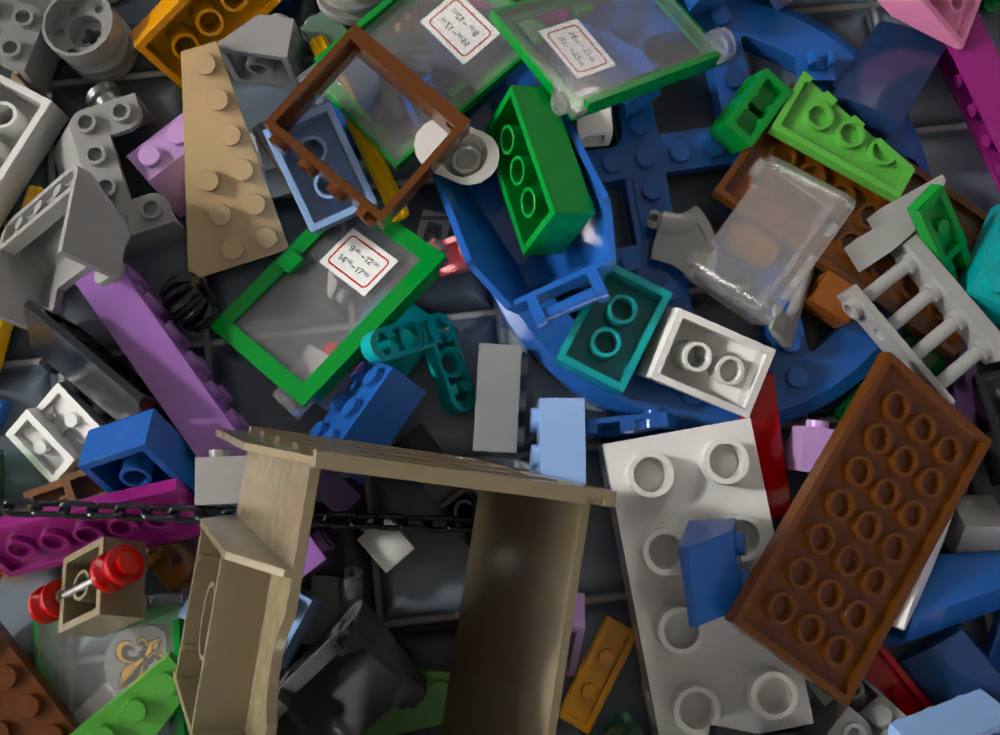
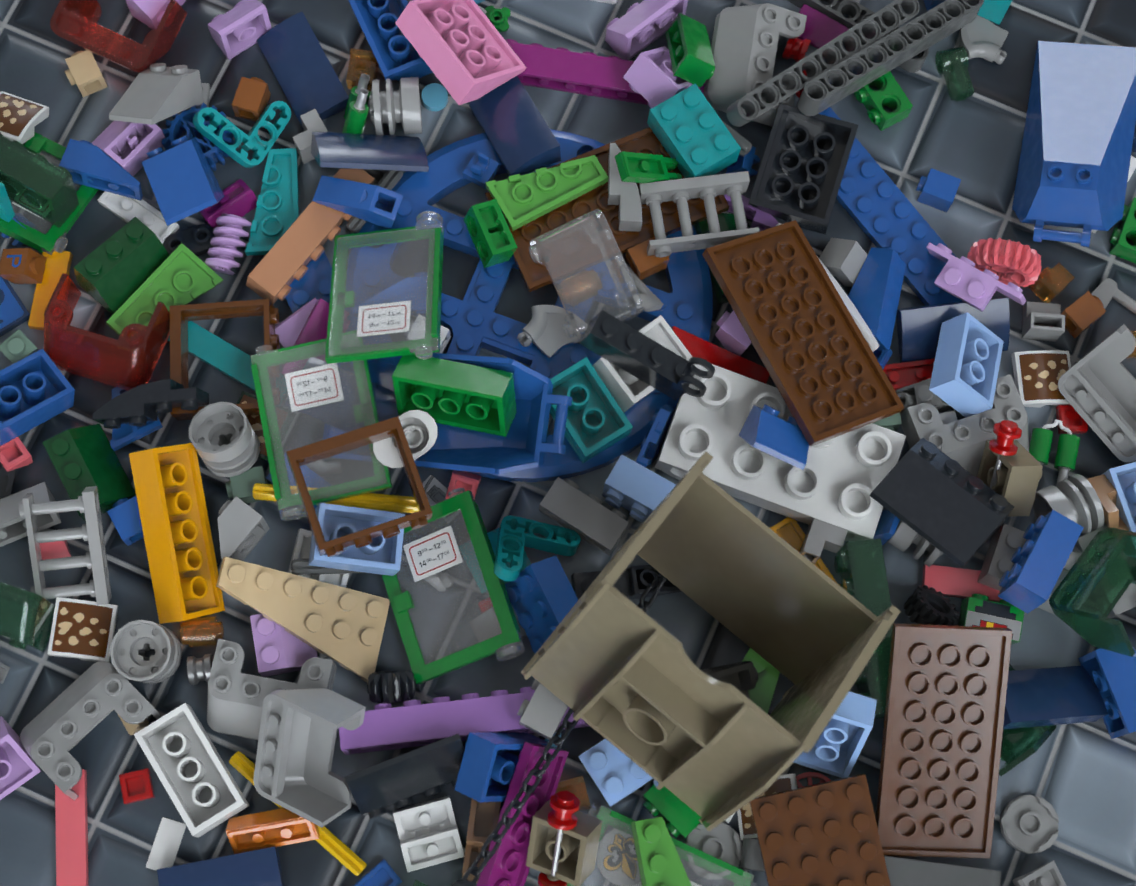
camera: 60 degrees left, 5 degrees down
none -> clear orange brick [180,616,224,647]
none -> black hinge [579,310,715,401]
none -> light grey piece [800,518,848,564]

